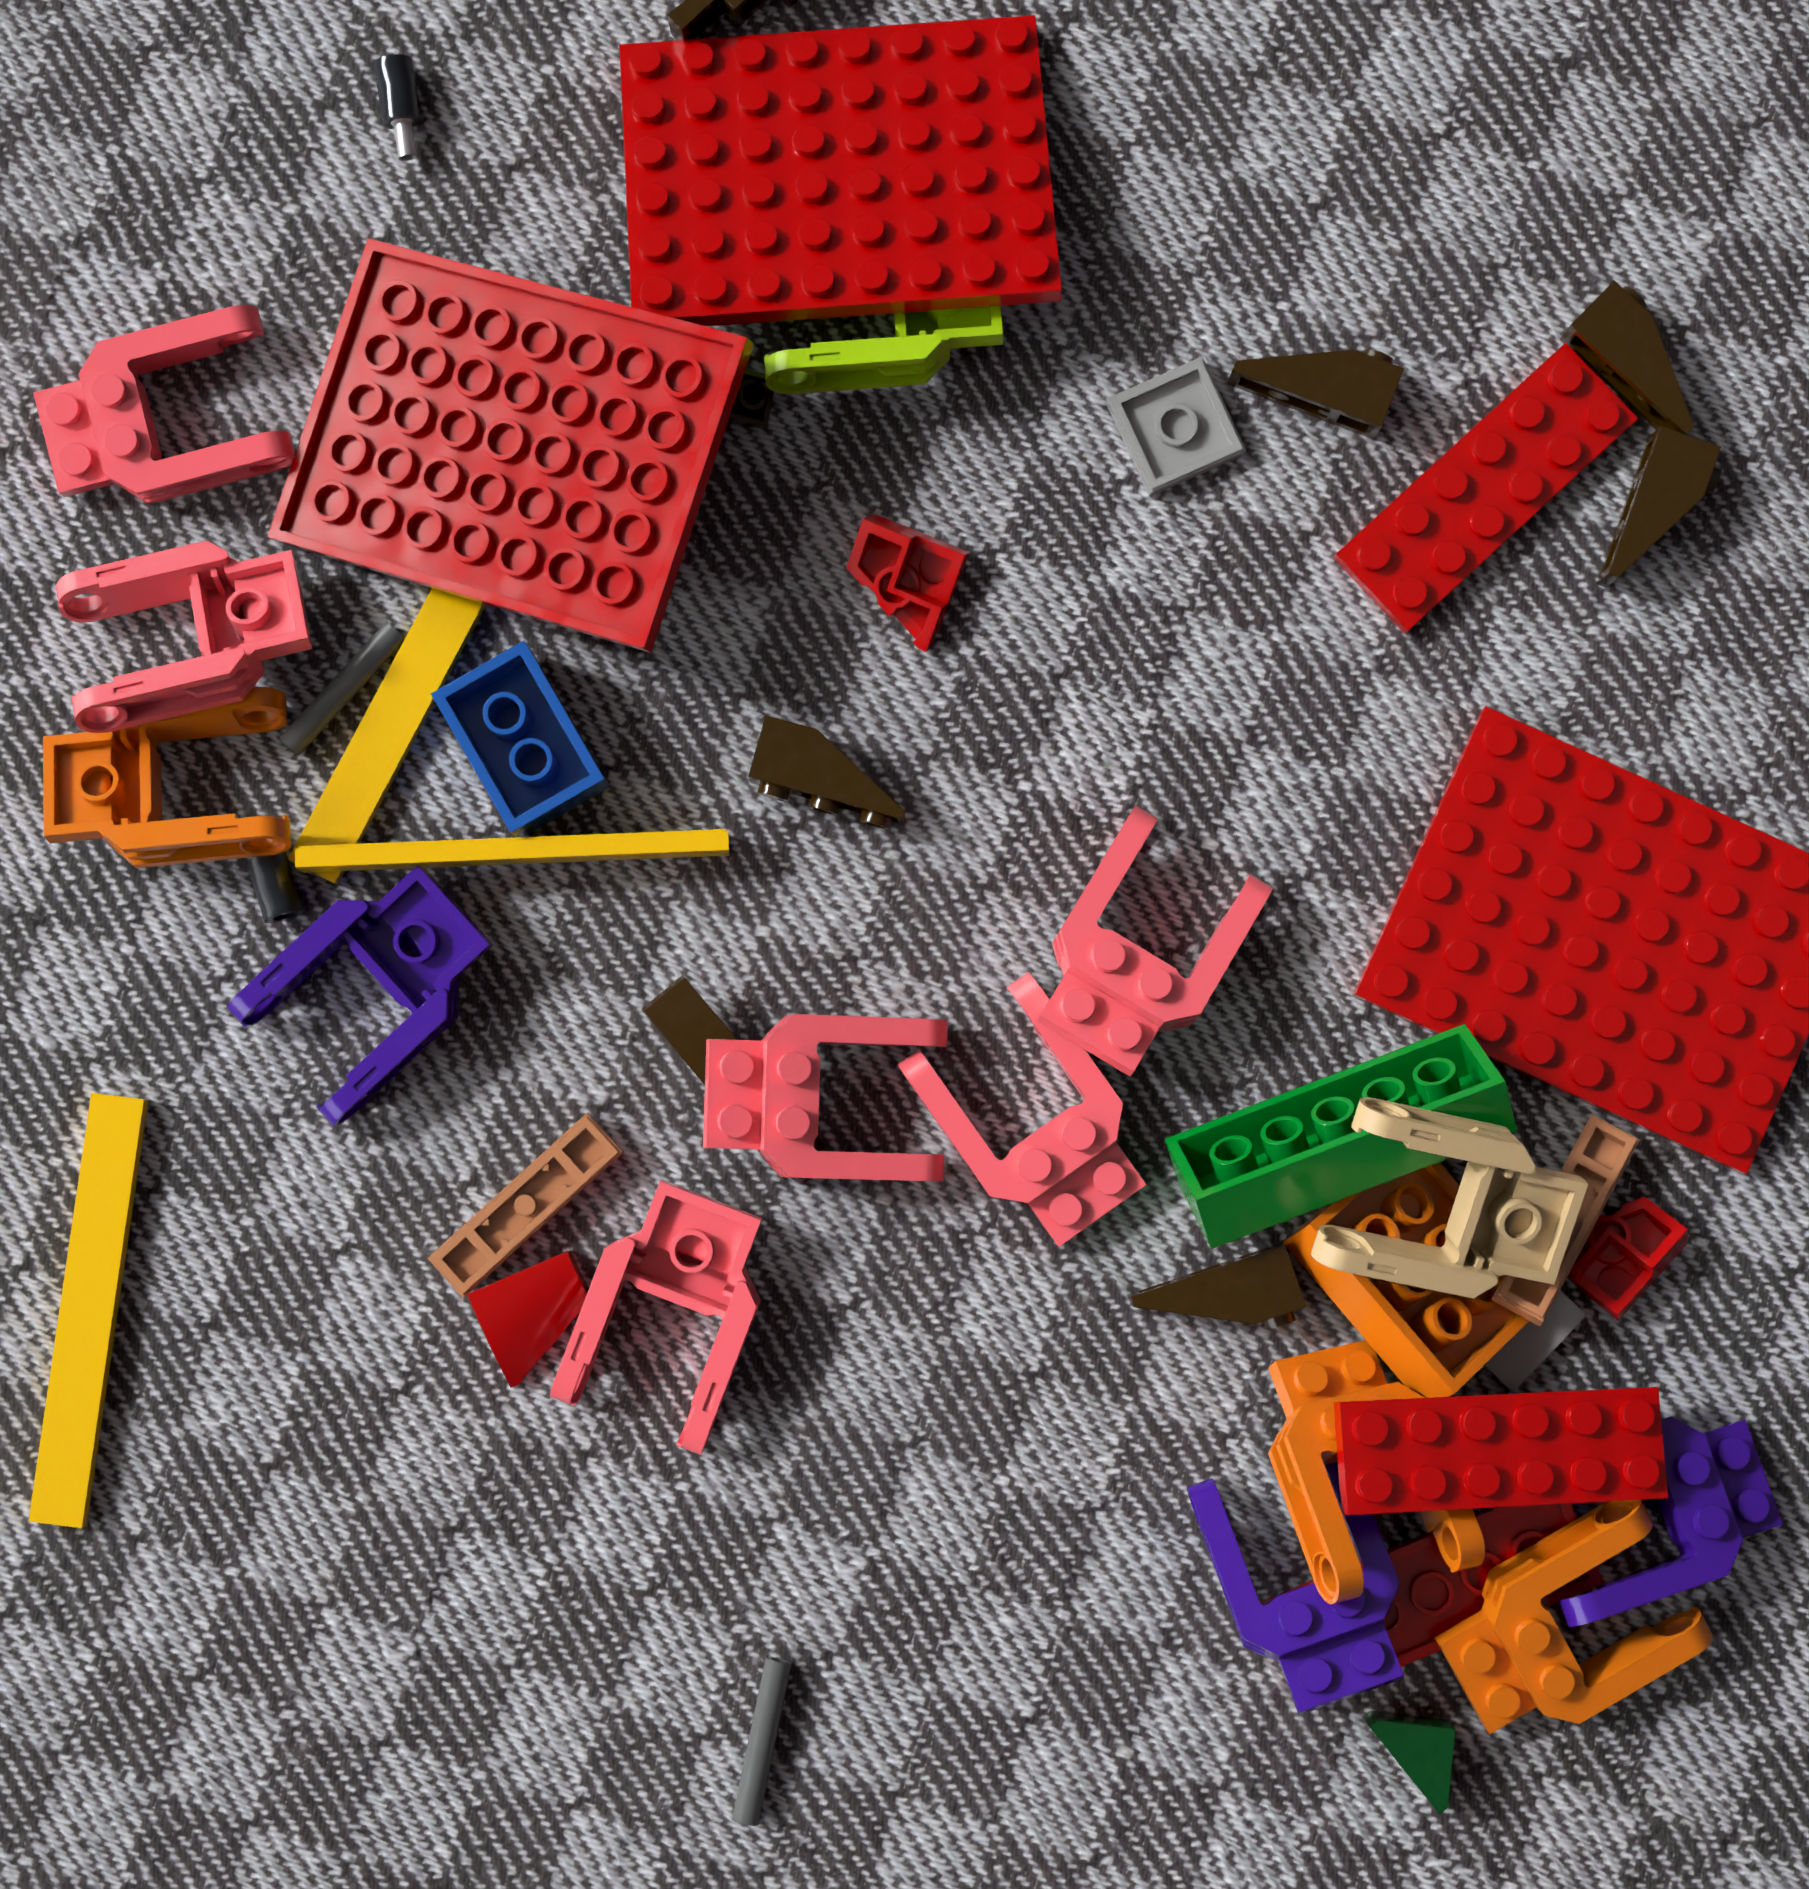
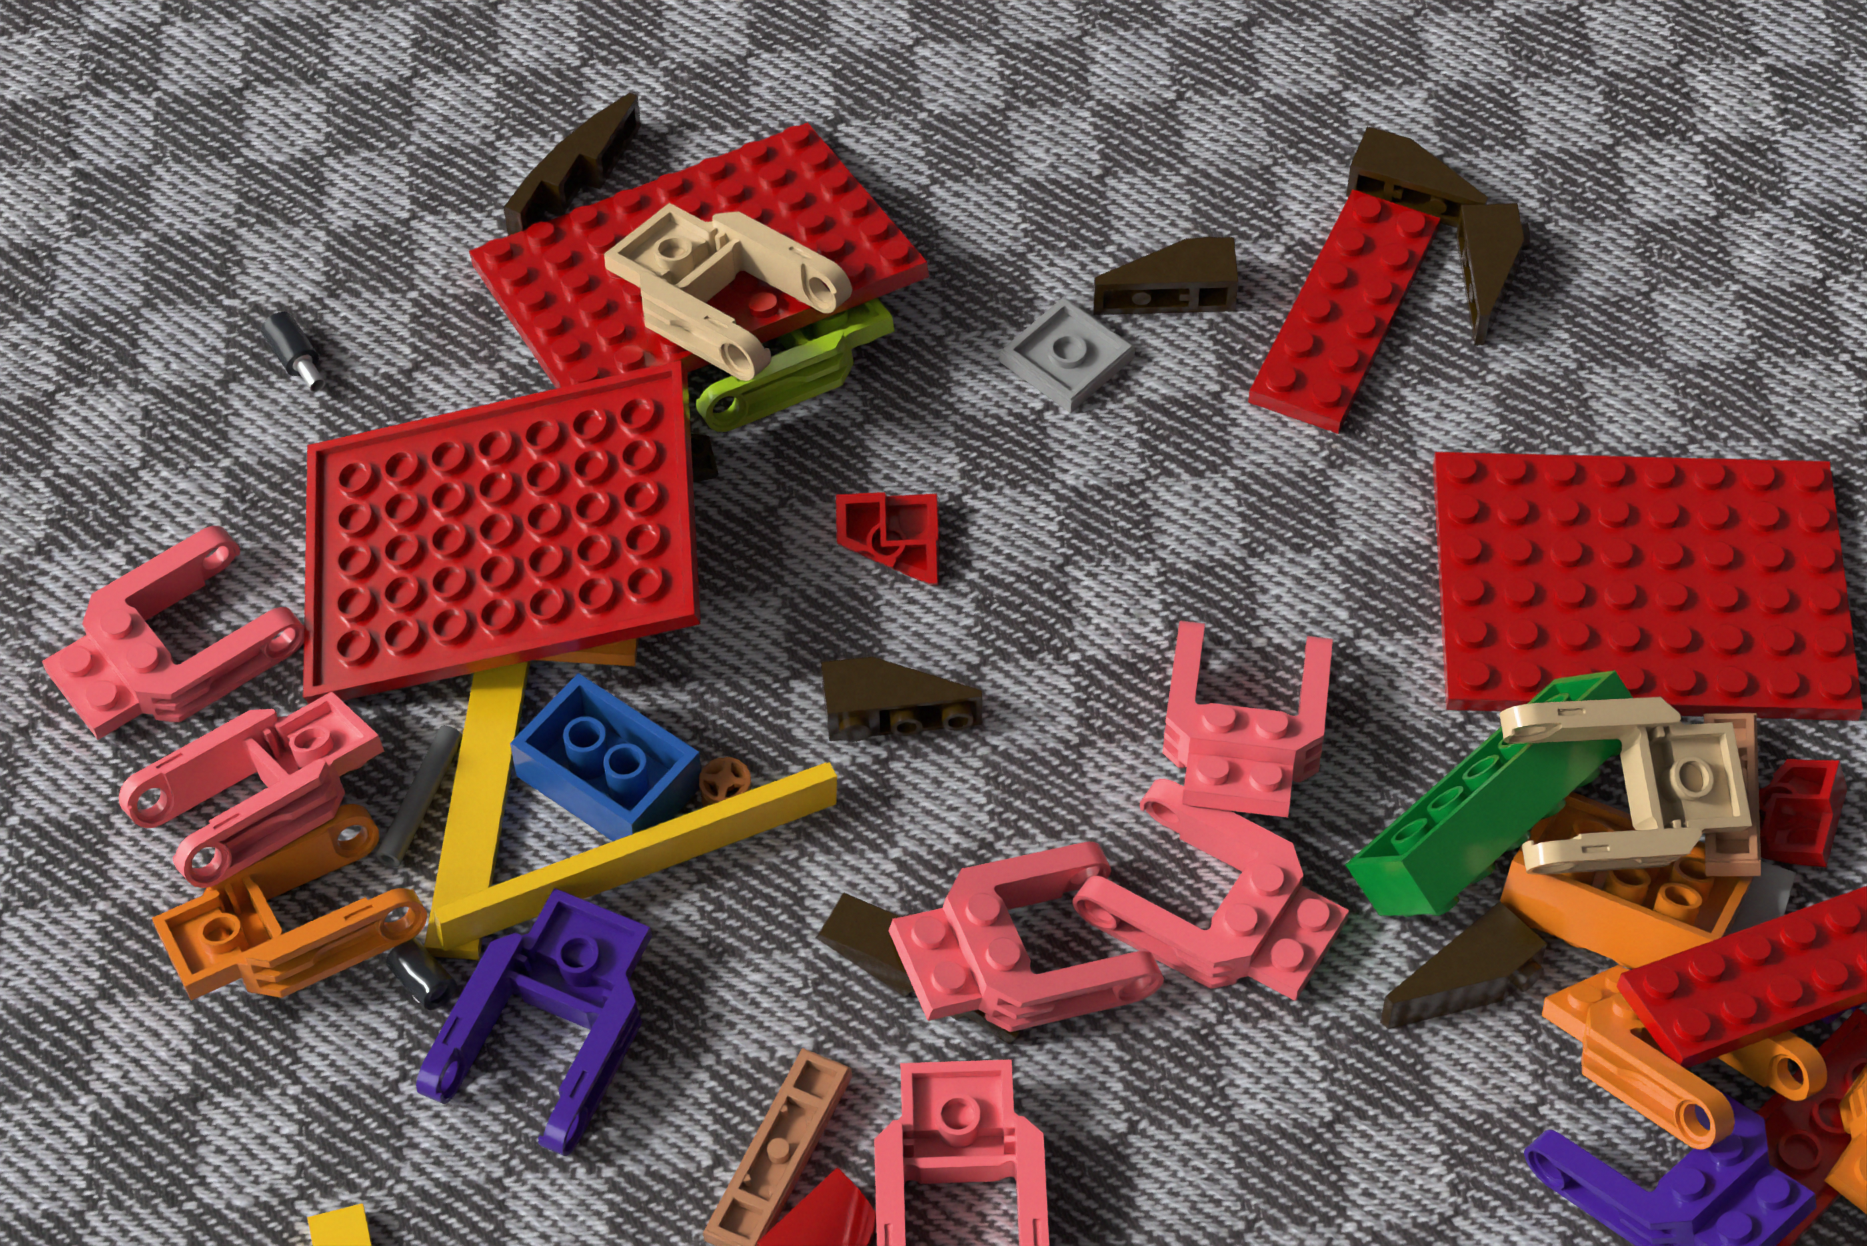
camera: 25 degrees left, 30 degrees down
none -> tan plate [604,203,852,381]
none -> dark orange wheel [699,757,752,808]

